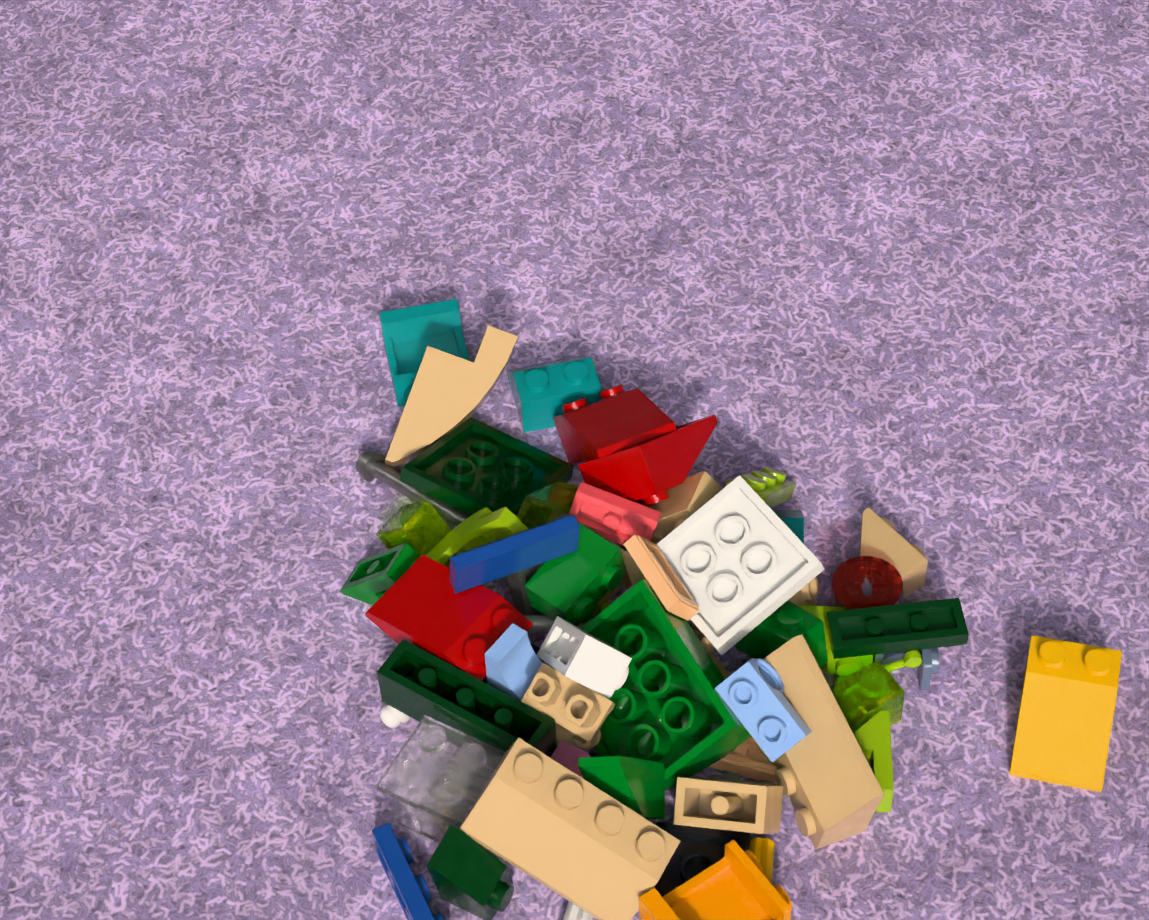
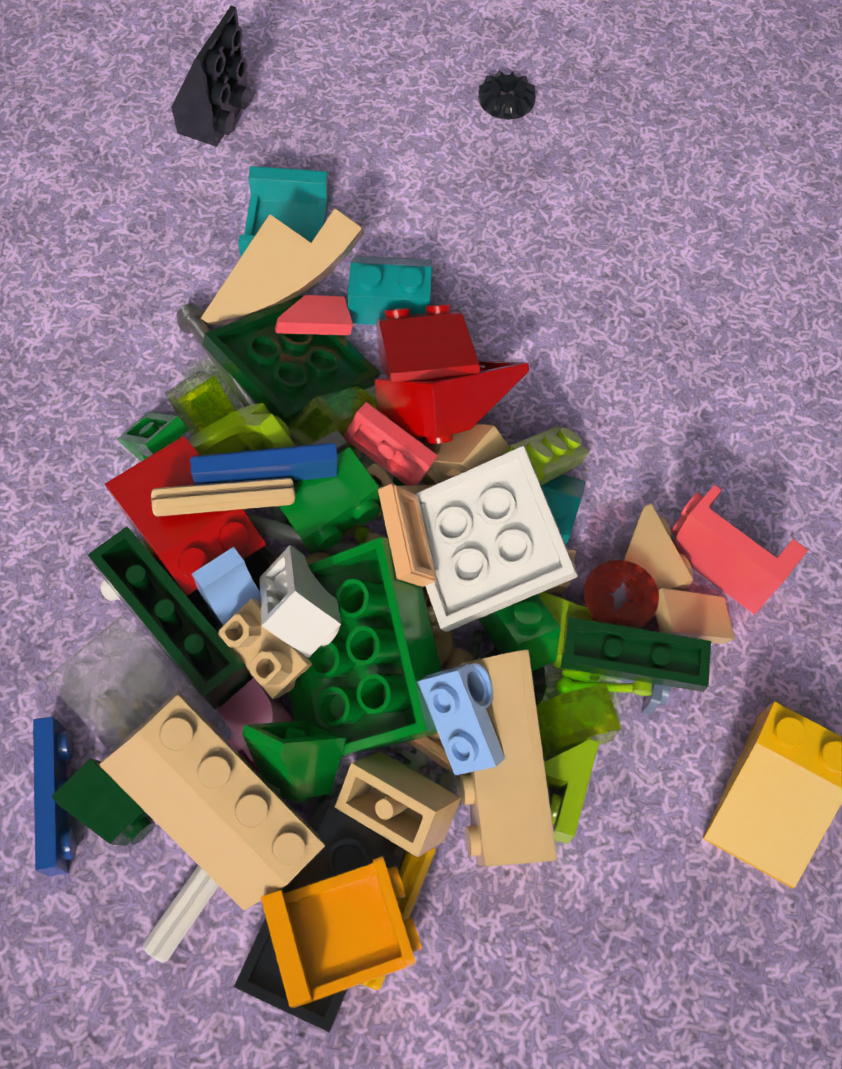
camera: 10 degrees right, 15 degrees up
none -> tan axle [151,477,295,517]
none -> black slope [171,6,251,147]
none -> coral tile [275,295,353,335]
none -> black gear [478,70,536,120]
none -> tan tile [651,588,735,644]
none -> coral panel [671,484,808,615]

